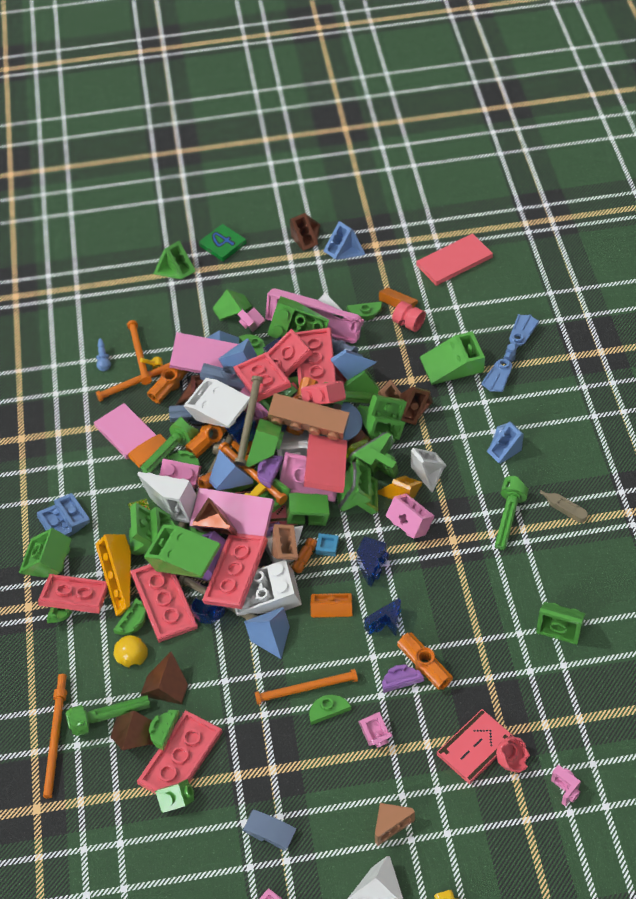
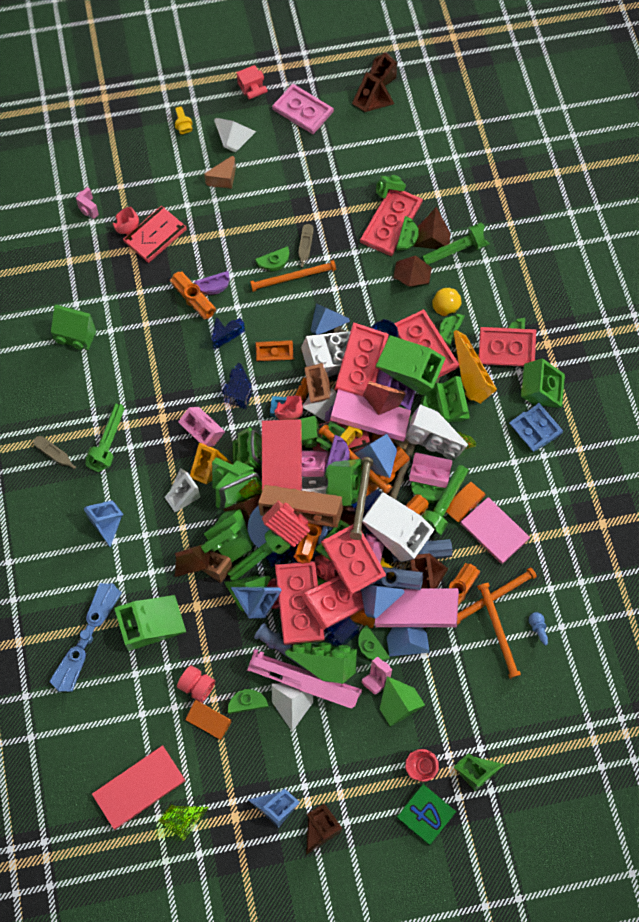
camera: 175 degrees right, 15 degrees up
orange bar [43,674,67,799] -> none
yellow hand [140,357,163,369] -> none
sand blue slope [242,810,296,851] -> none
bright pink bracket [358,712,392,748] -> none
none -> clear neon green slope [158,804,210,841]
none -> coral hair [274,396,303,420]
none -> dark tan piece [298,224,314,268]
none -> coral hair [405,749,439,782]

